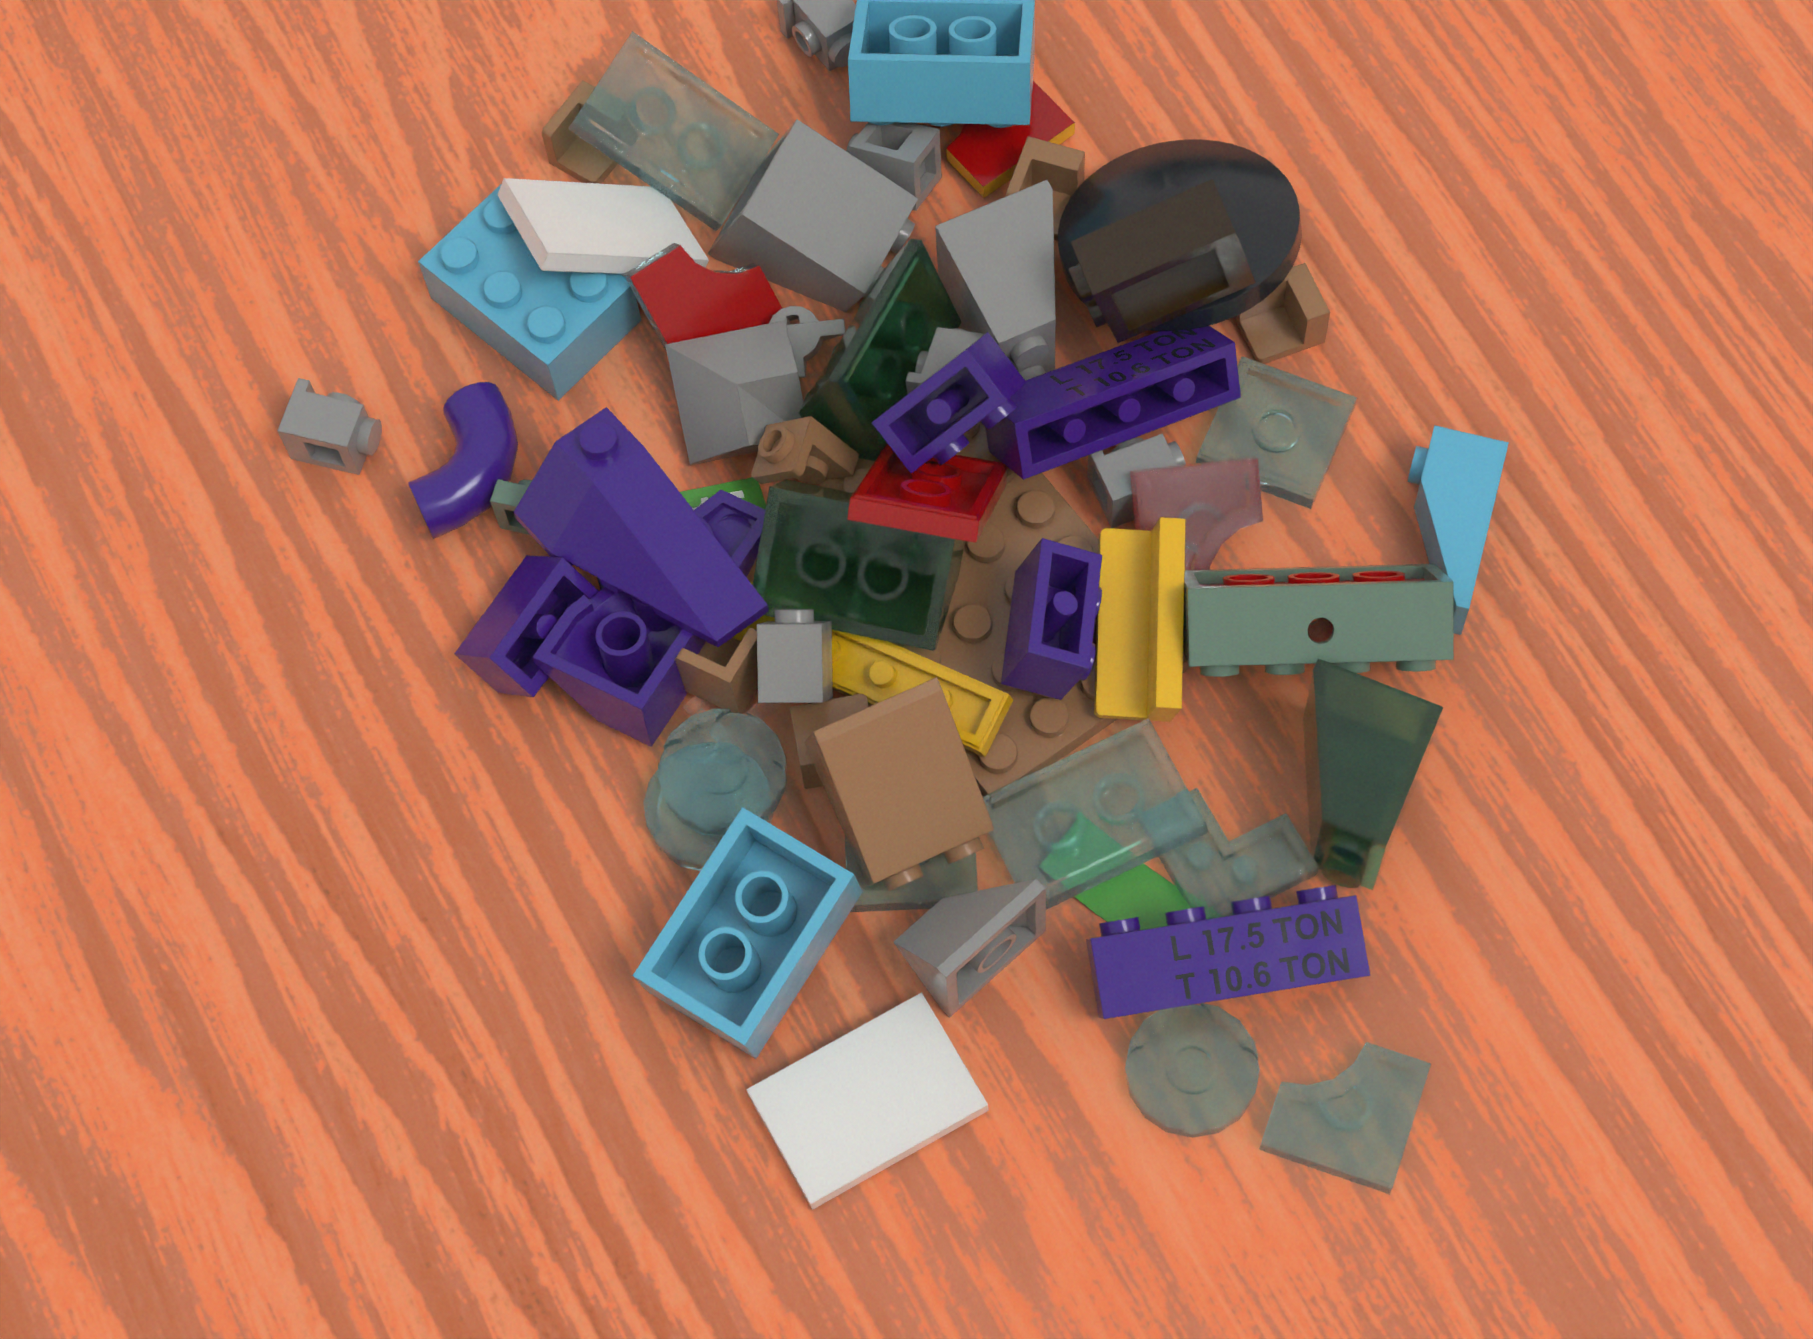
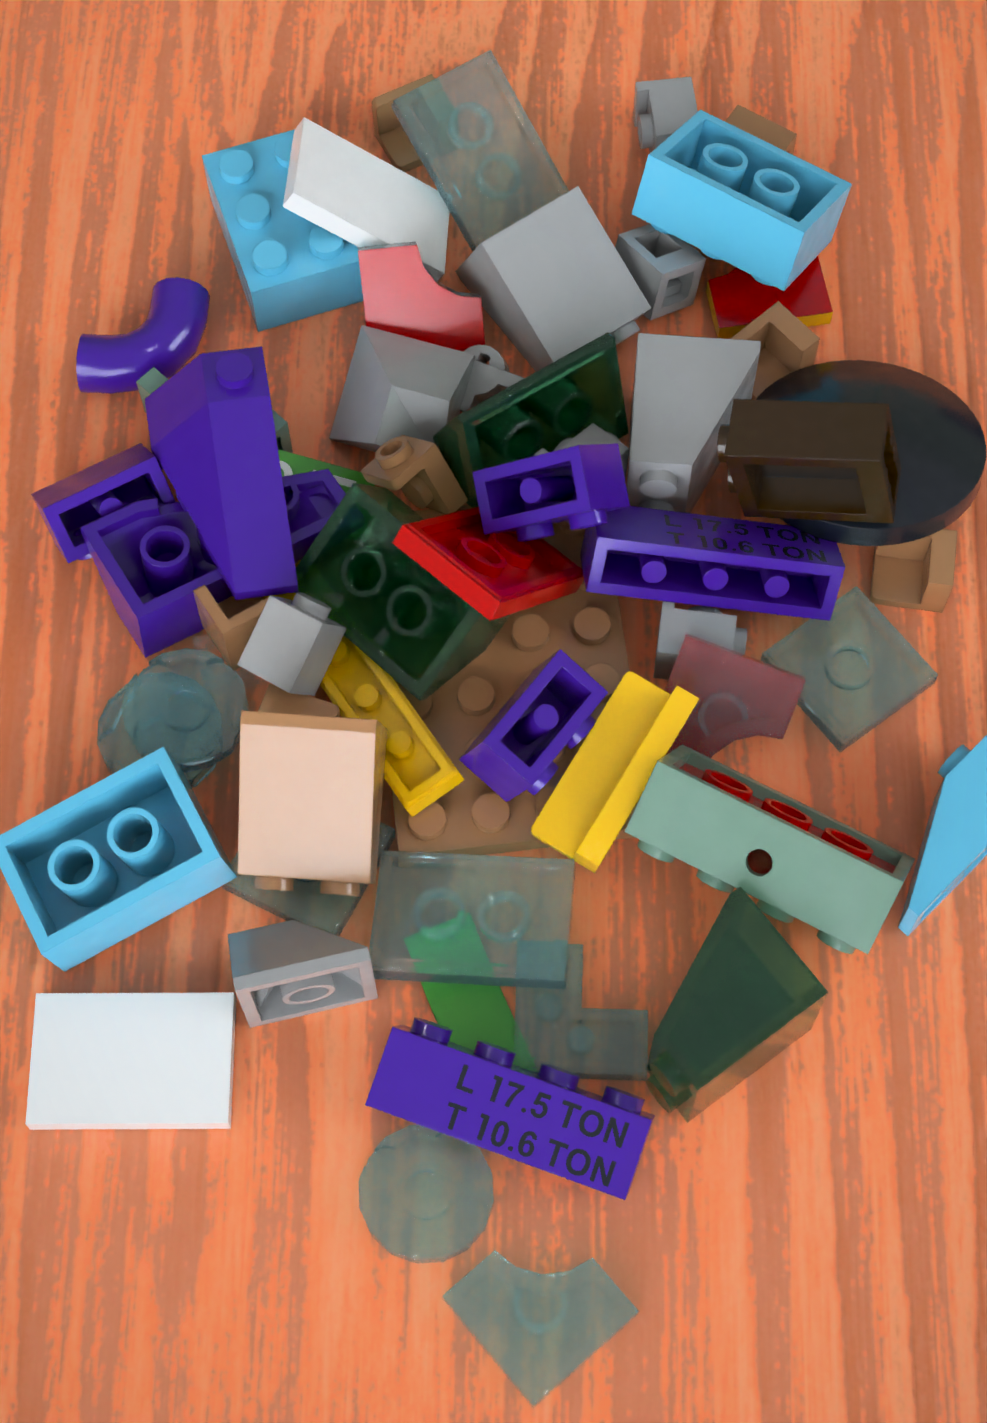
camera: 25 degrees right, 0 degrees up
light grey brick [277,378,382,475] -> none

